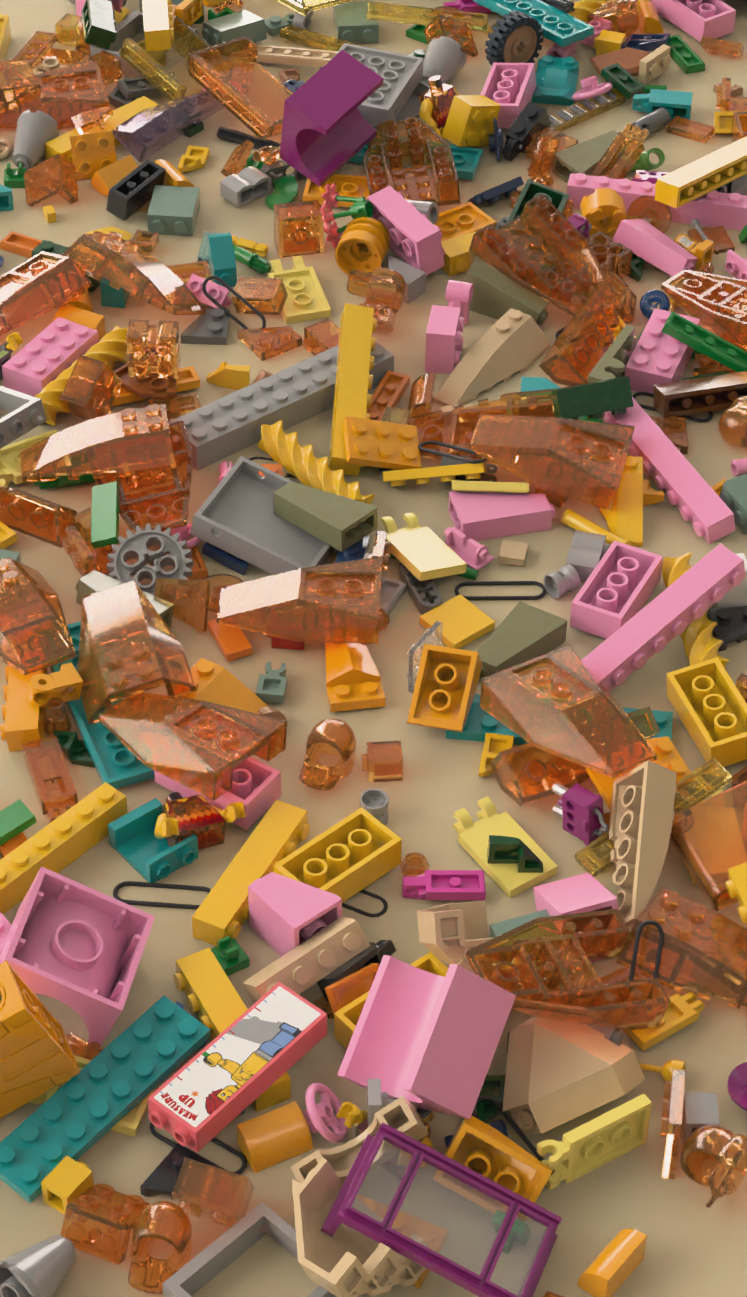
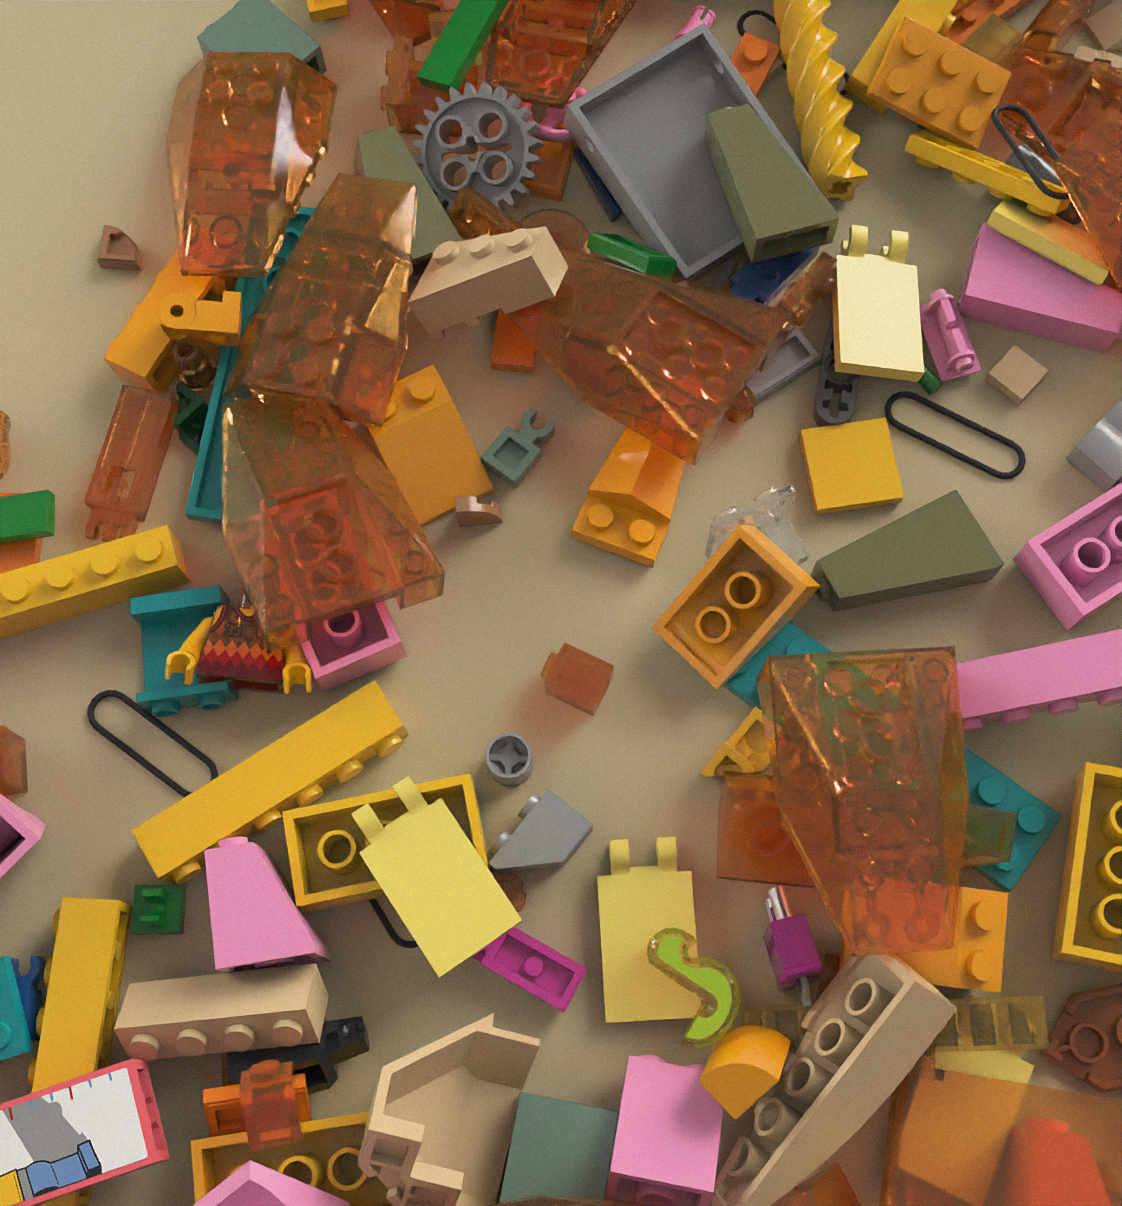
camera: 35 degrees right, 30 degrees up
clear orange piece [299,718,357,791] -> none
dark green slope [487,835,543,873] -> none
light grey wheel [543,564,580,598] -> none
none -> clear orange brick [239,1060,303,1152]
none -> light yellow tile [351,776,523,978]
none -> tan wedge [407,226,568,341]
none -> light grey slope [488,789,593,874]
none -> green tile [586,232,677,276]
none -> animal [647,927,741,1049]
none -> light orange brick [698,1025,791,1120]

